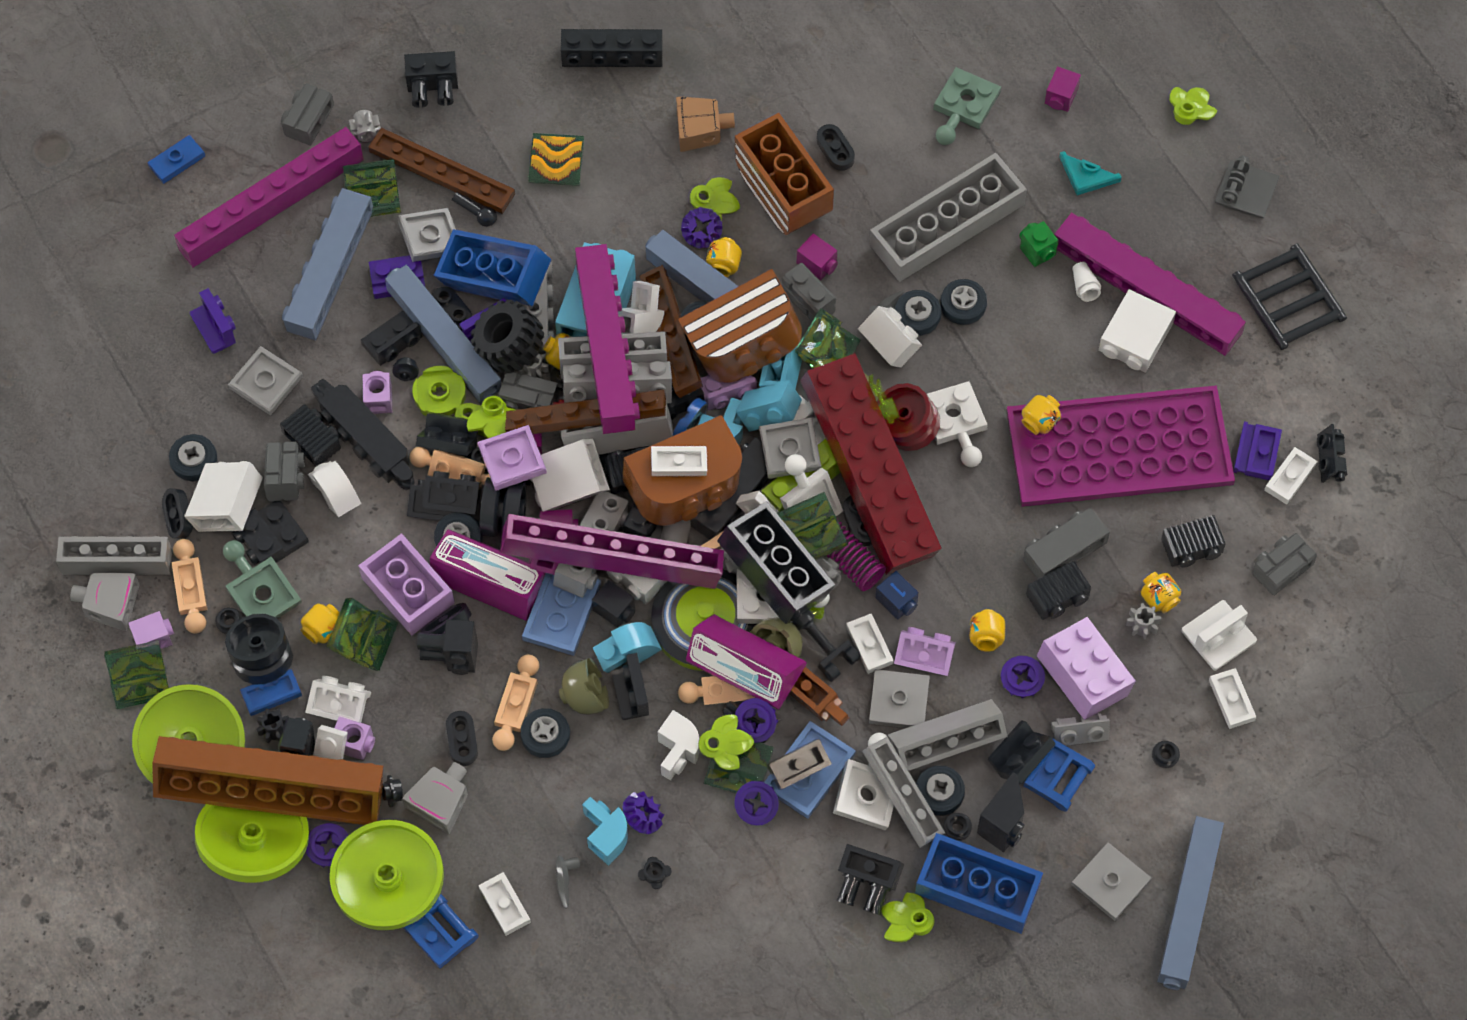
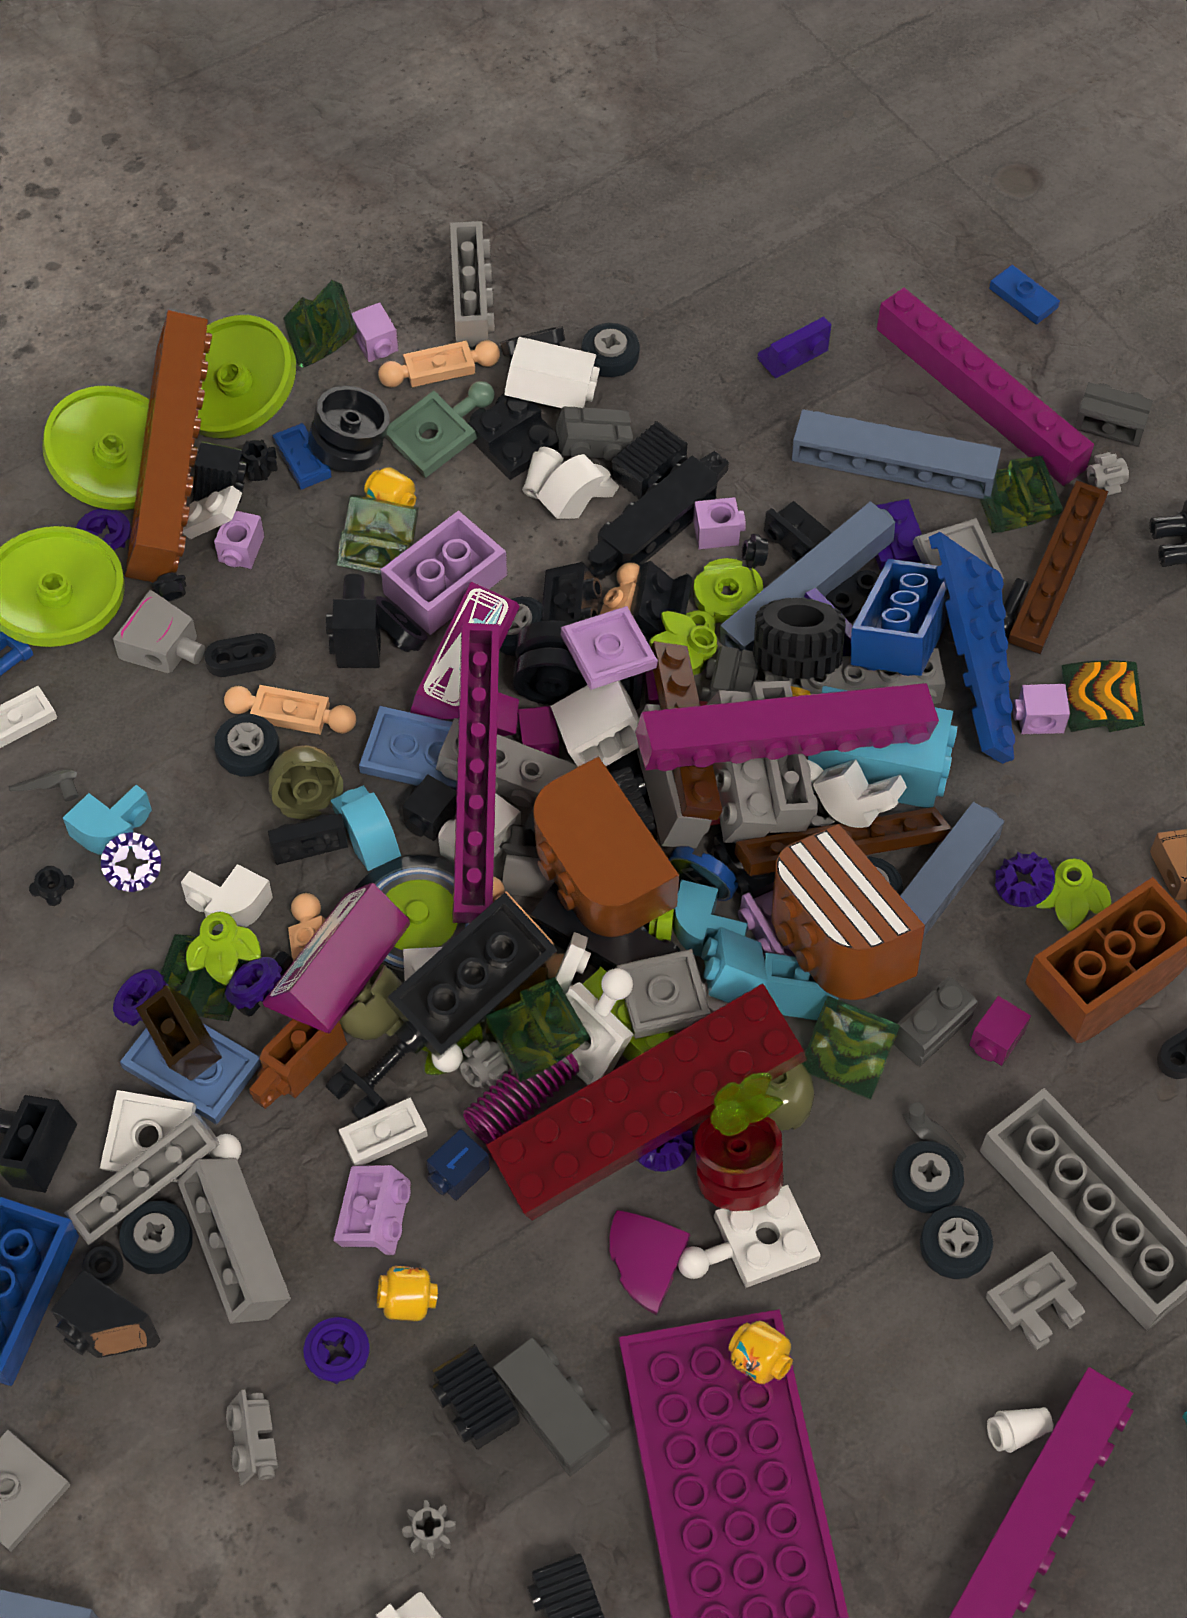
camera: 85 degrees right, 5 degrees down
light grey torso [70,573,140,631] -> none
black plate [215,607,243,634] -> none
light grey plate [228,346,303,416] -> none
white bracket [305,676,371,723] -> none
white plate [651,446,707,476] -> none
yellow head [706,237,742,277] -> none
white brick [858,306,922,367] -> none
light grey plate [869,669,930,728] -> none
black bracket [988,720,1056,784] -> none
green brick [1019,221,1058,267] -> none
blue plate [1024,739,1095,812] -> none
lavender brick [1037,617,1136,720] -> none
white brick [1099,290,1176,373] -> none
yellow head [1141,572,1181,613] -> none
black plate [1152,741,1180,768] -> none
none -> white cone [522,447,563,499]
none -> magenta brick [609,1210,690,1315]
none -> blue wing [929,532,1015,764]
none -> light grey plate [986,1251,1085,1351]
none -> lavender brick [1013,684,1070,734]

